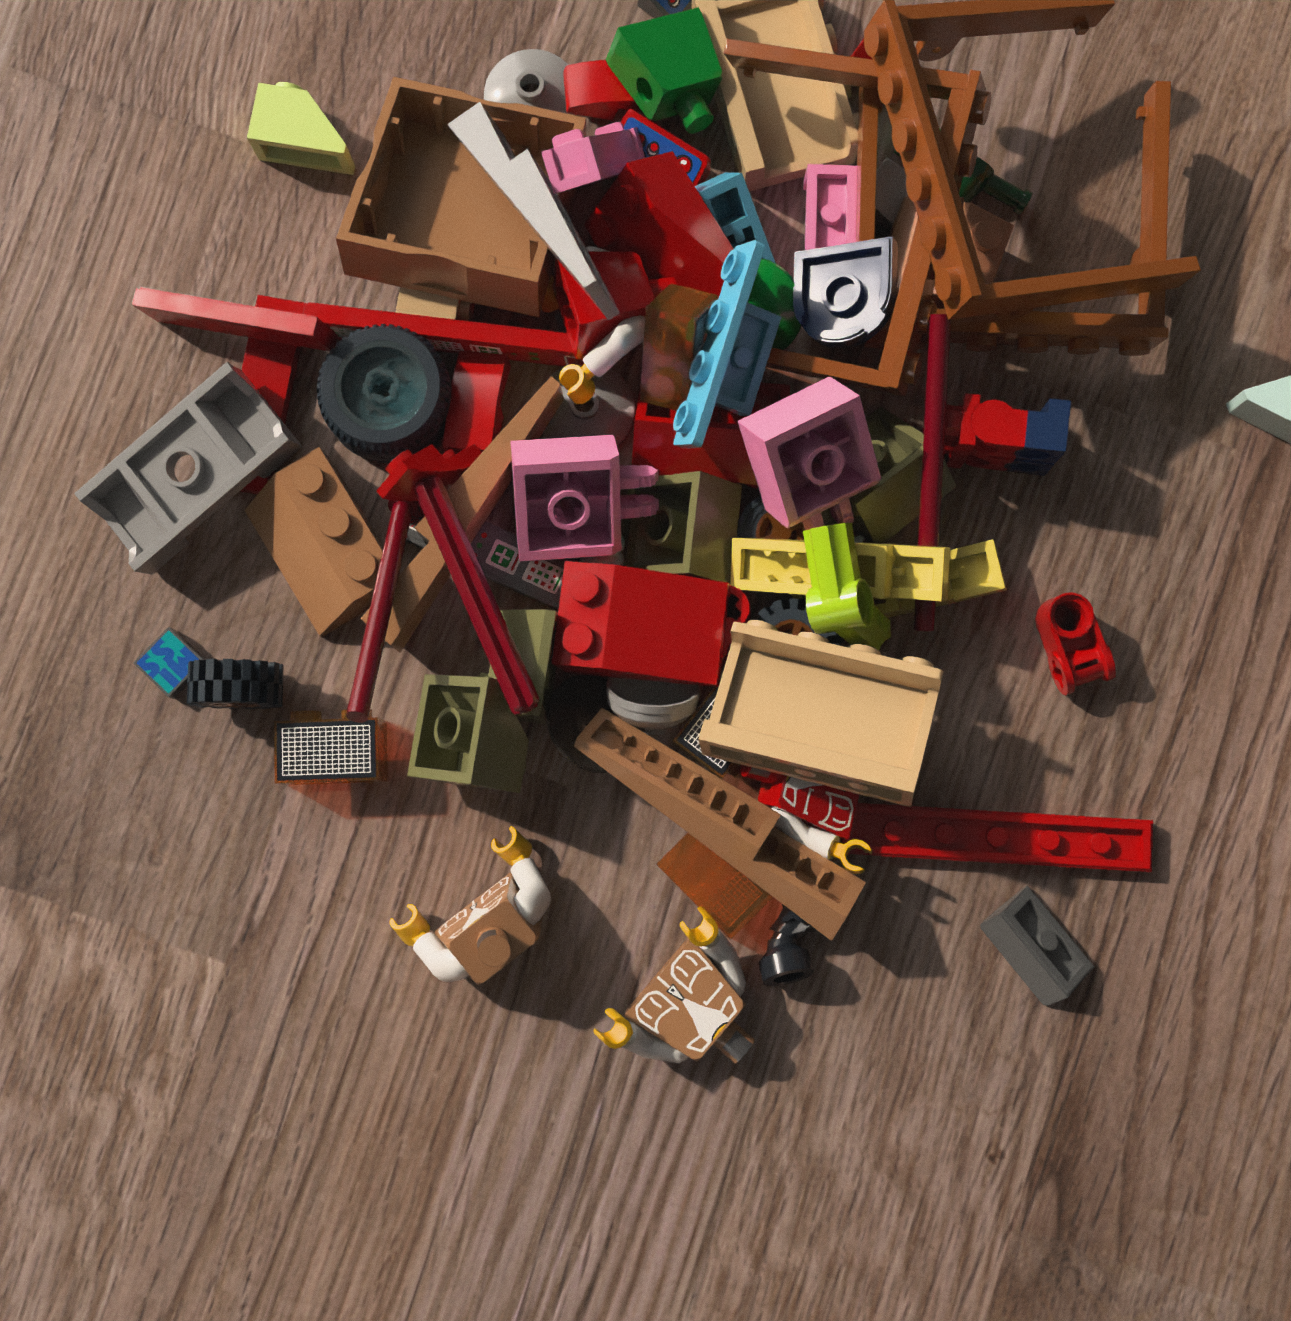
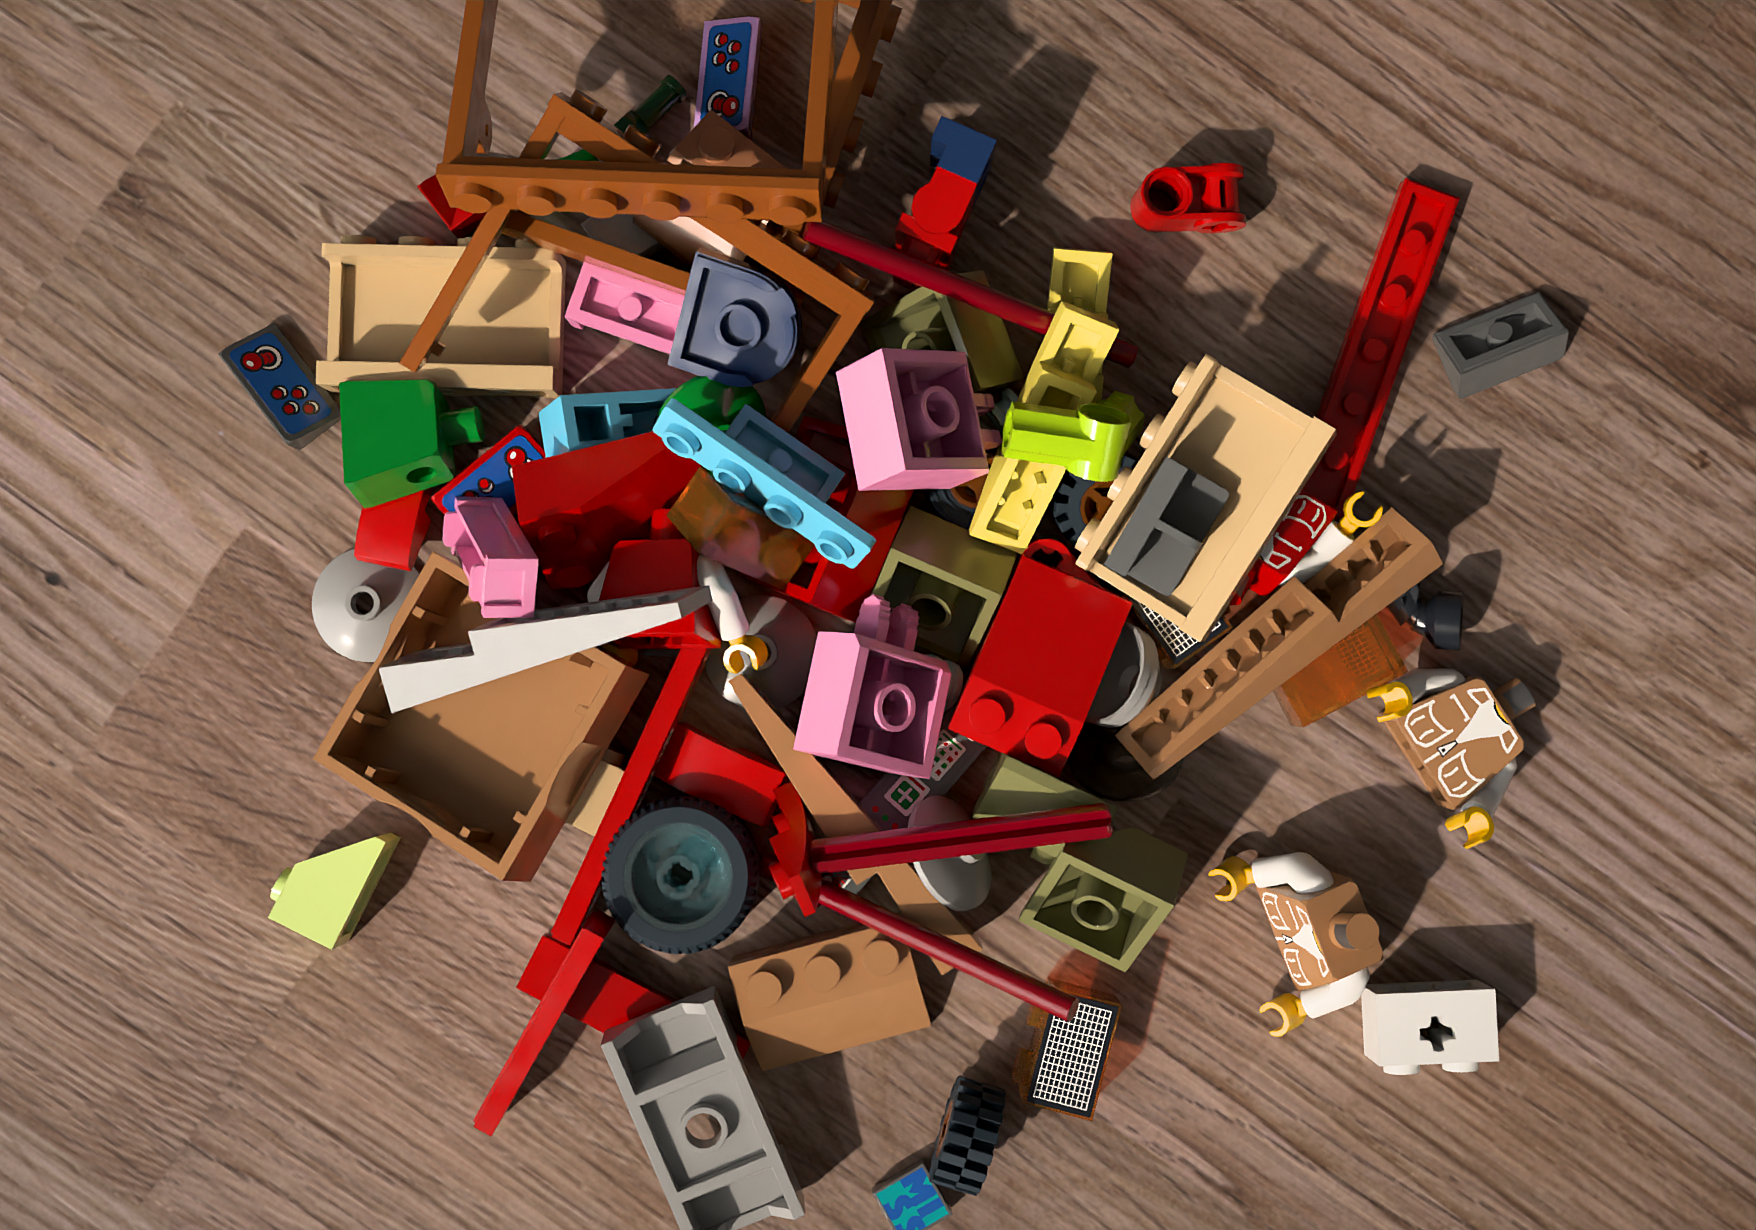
camera: 80 degrees left, 5 degrees up
none -> slope [694,16,762,140]
none -> light grey dish [908,795,992,911]
none -> dark grey panel [1104,456,1229,596]
none -> white brick [1361,980,1499,1075]

